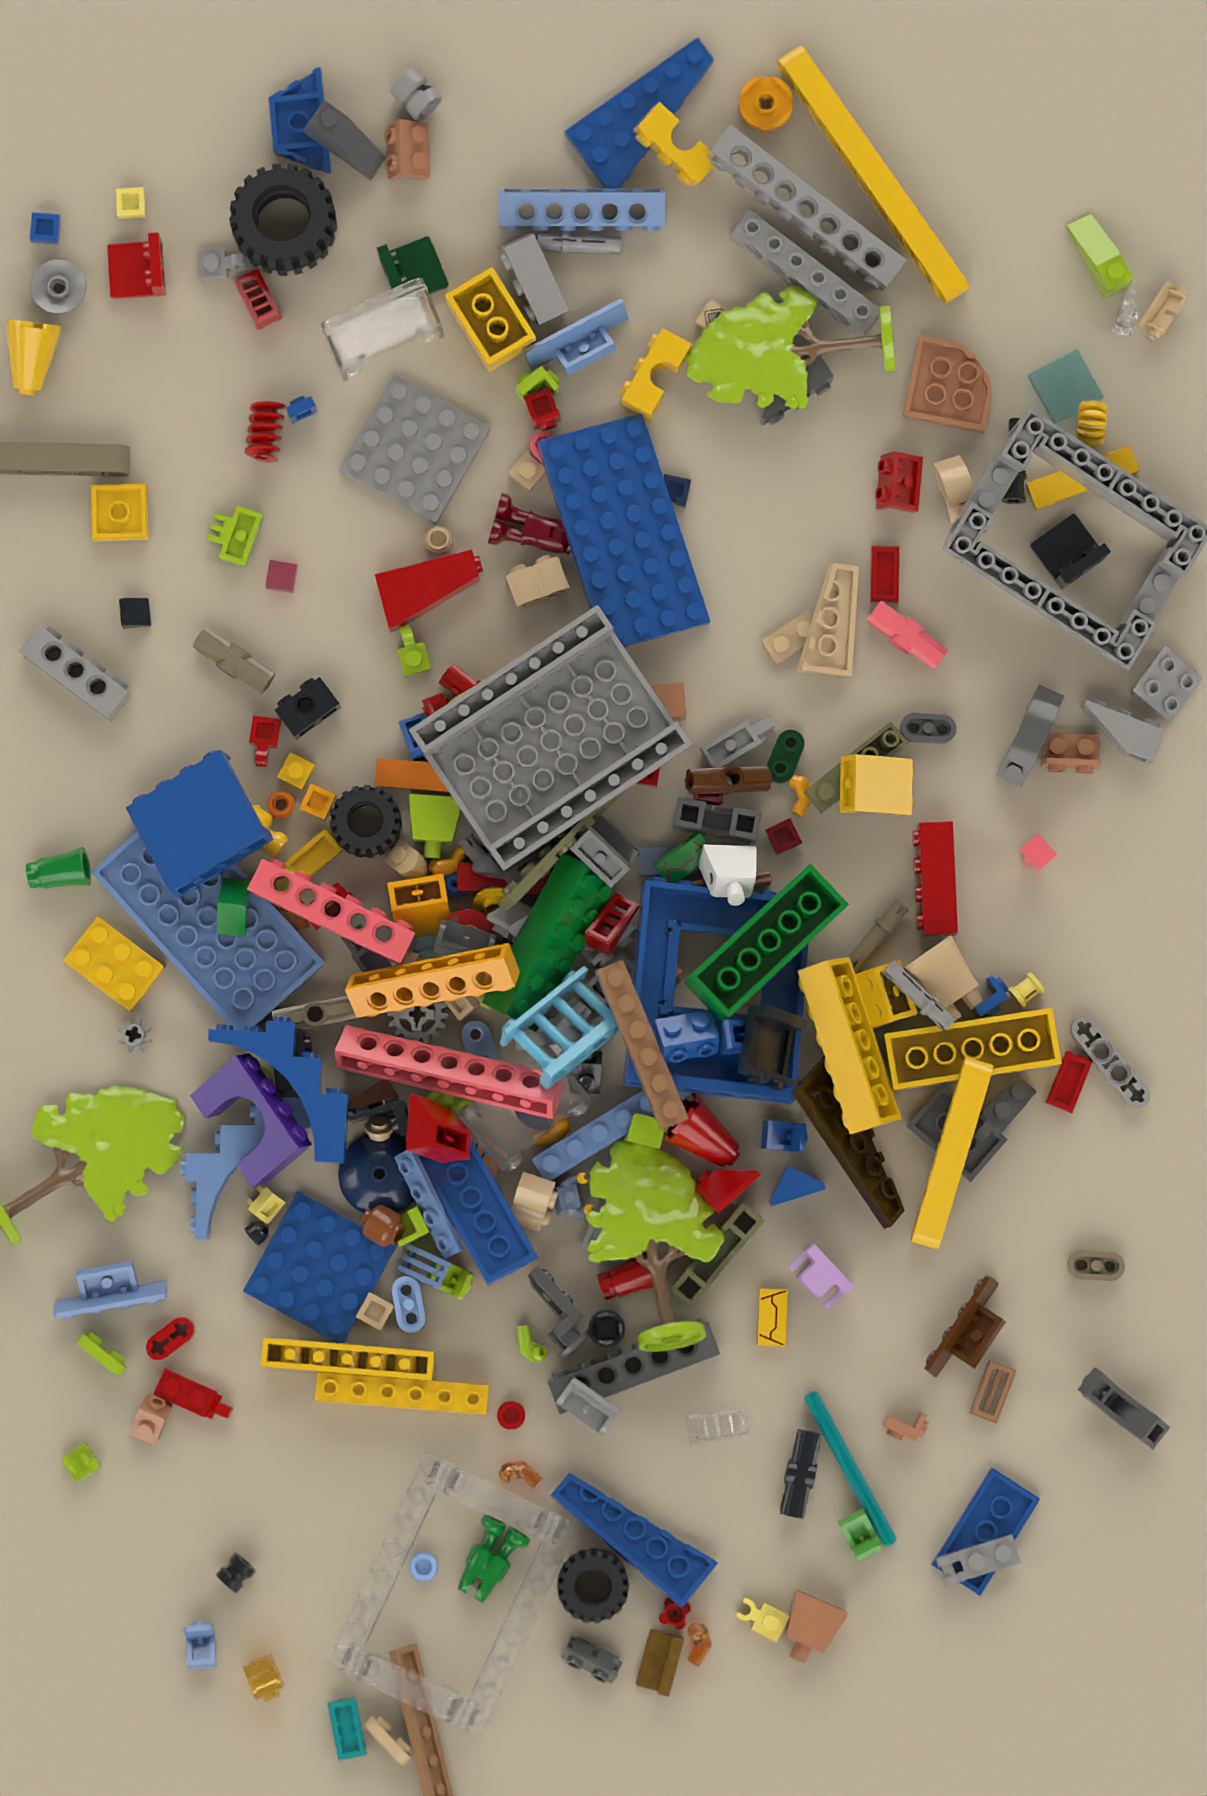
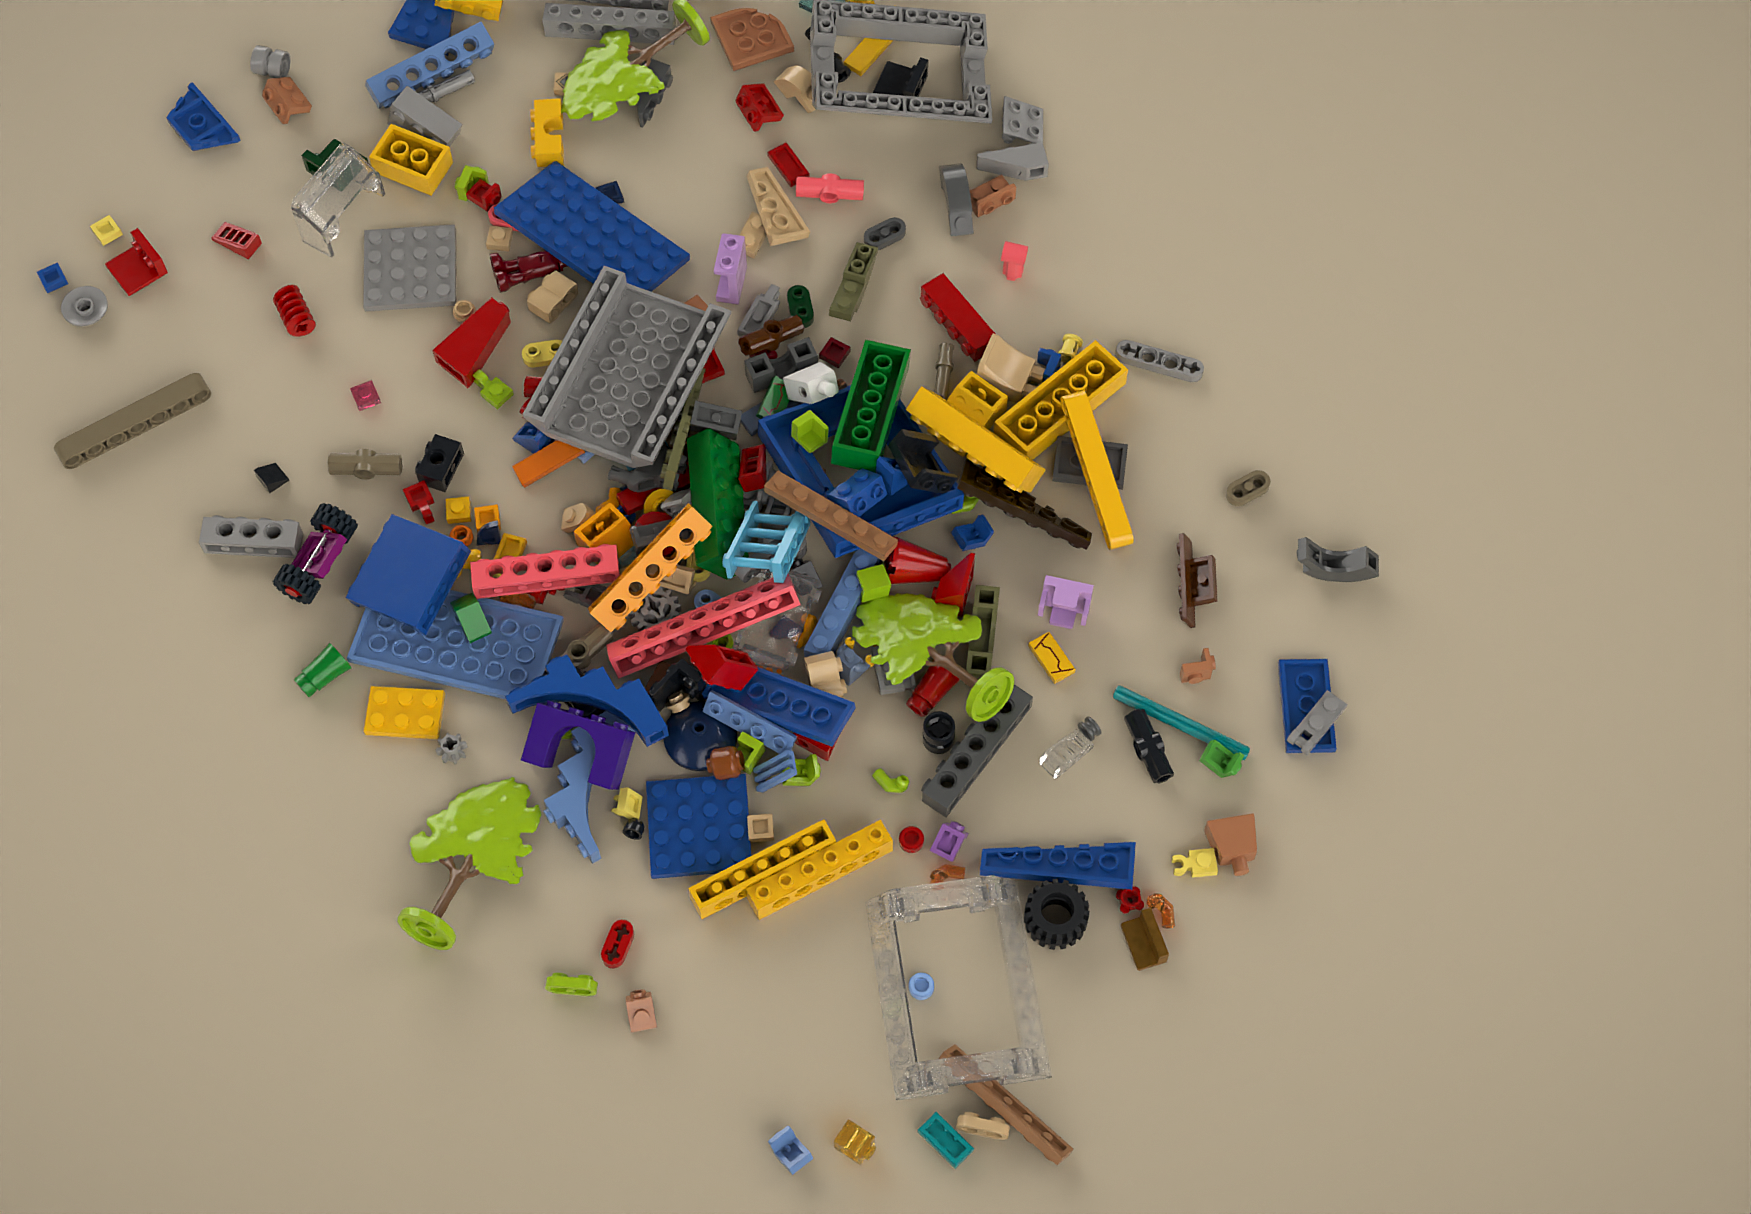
camera: 30 degrees left, 20 degrees down
yellow cone [6,319,62,396] -> none
medium blue bracket [53,1261,167,1319] -> none
lime tile [61,1442,101,1483] -> none
yellow plate [91,483,149,542] -> none
red hinge [153,1368,233,1419] -> none
light grey plate [197,249,247,281] -> none
lime hinge [205,505,264,568] -> none
black wheel [216,1552,256,1593] -> none
black tyre [229,163,337,276] -> none
blue plate [286,396,318,423] -> none
dark grey slope [303,100,386,180] -> none
black tyre [330,785,402,858] -> none
light blue plate [392,1276,426,1333] -> none
lime torso [409,794,462,860] -> none
green piece [457,1514,531,1603] -> none
medium blue bracket [523,299,629,375] -> none
dark grey piece [528,1266,590,1360] -> none
light grey hinge [556,1377,621,1436] -> none
dark grey hinge [561,1636,623,1684] -> none
blue slope [769,1165,826,1207] -> none
light orange arm [789,775,811,818] -> none
yellow panel [840,754,914,817] -> none
light grey pin [882,960,956,1032] -> none
medium nougat tile [969,1360,1017,1424] -> none
dark grey hinge [973,1073,1037,1142] -> none
red tile [1045,1051,1093,1114] -> none
none -> plate [273,503,358,605]
none -> dark blue tile [477,520,501,546]
none -> light yellow plate [522,340,562,368]
none -> lavender panel [714,233,747,305]
none -> lime panel [791,410,829,453]
none -> medium lavender bracket [930,821,969,862]
none -> dark grey bush [1078,716,1102,741]

